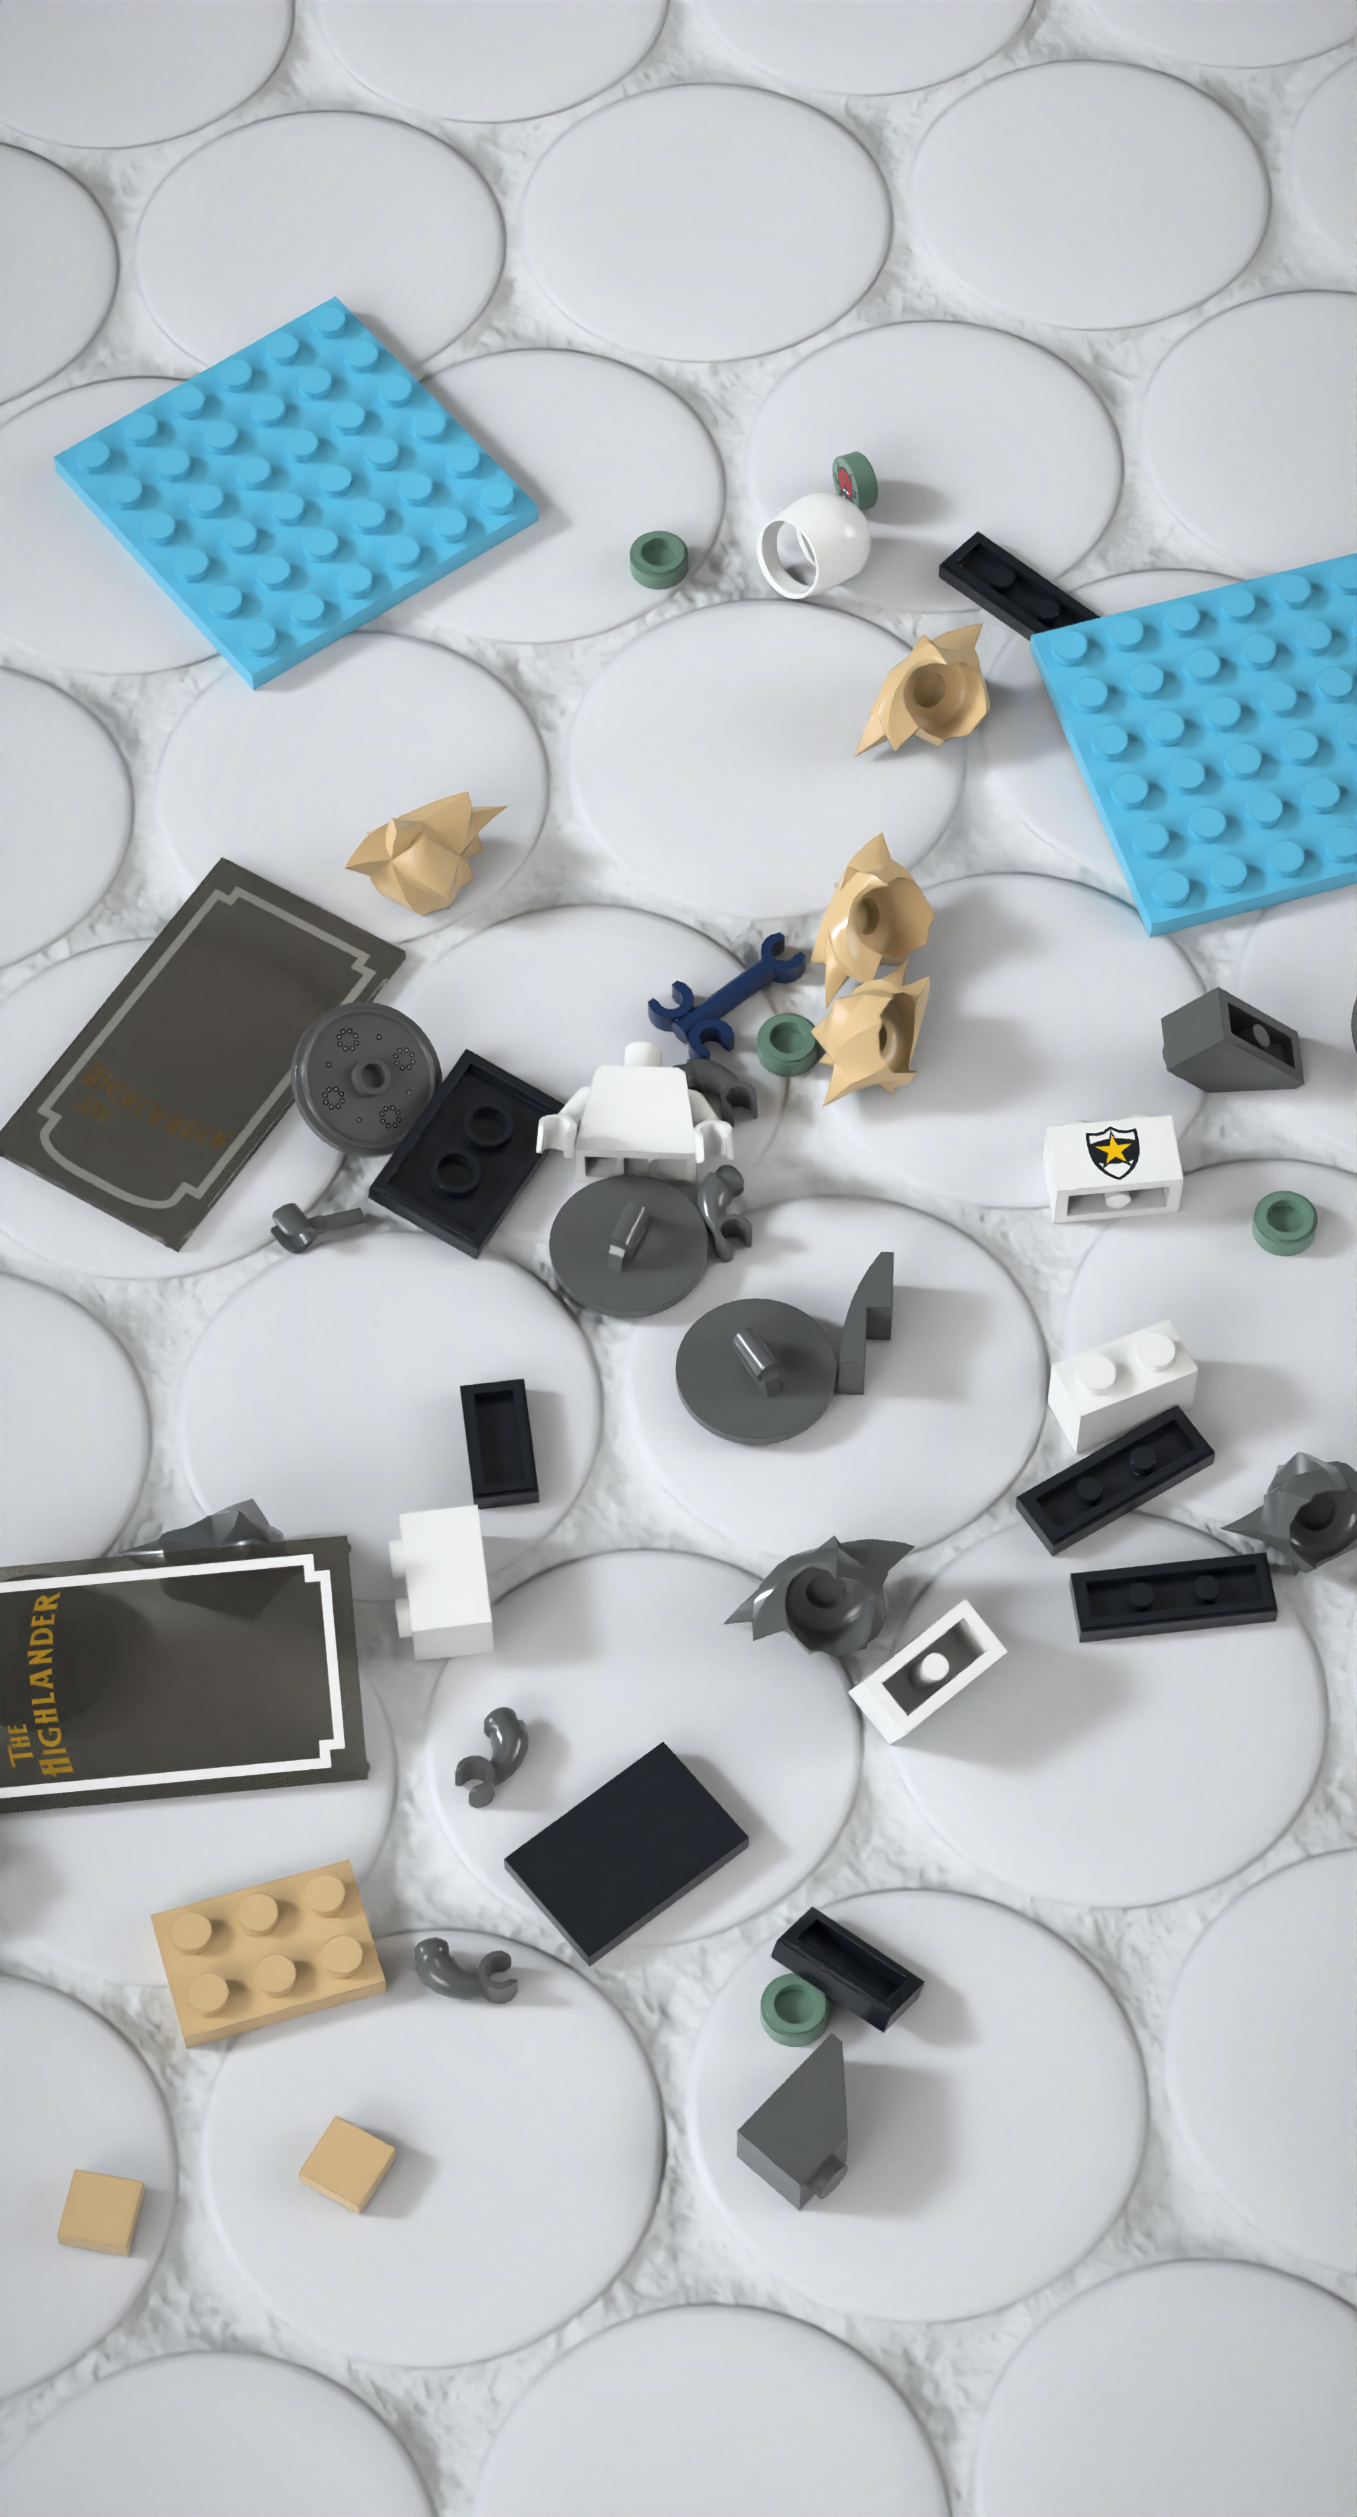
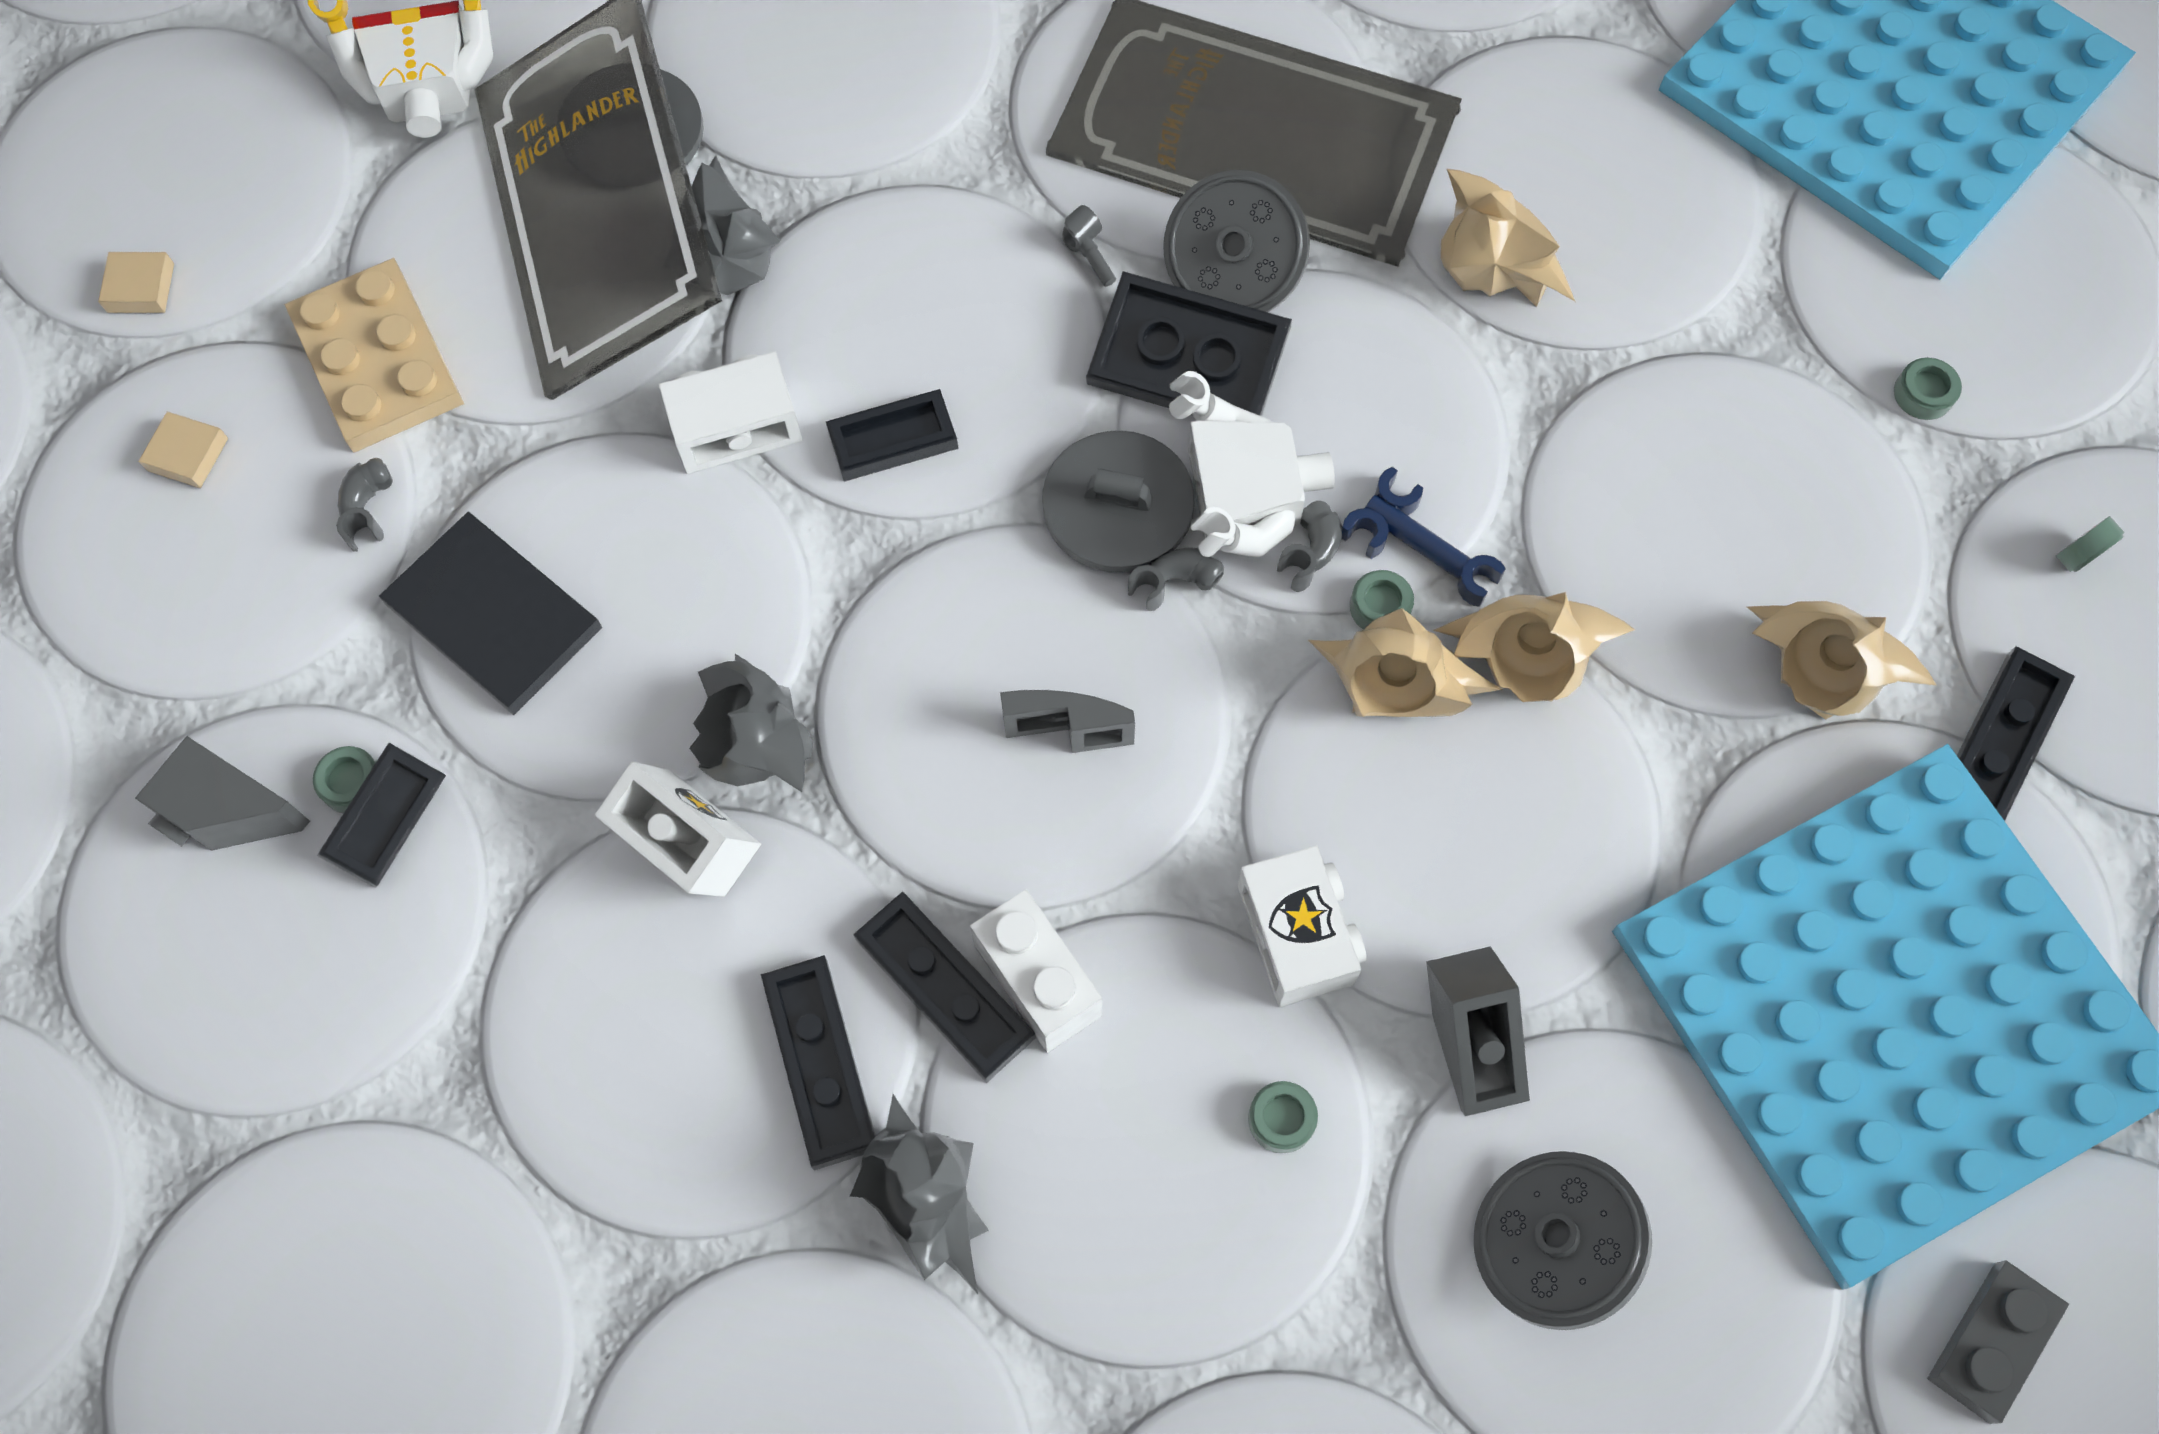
camera: 80 degrees right, 10 degrees up
dark grey arm [455,1707,529,1809] -> none
dark grey shield [675,1298,837,1445] -> none
white helmet [757,492,871,599] -> none

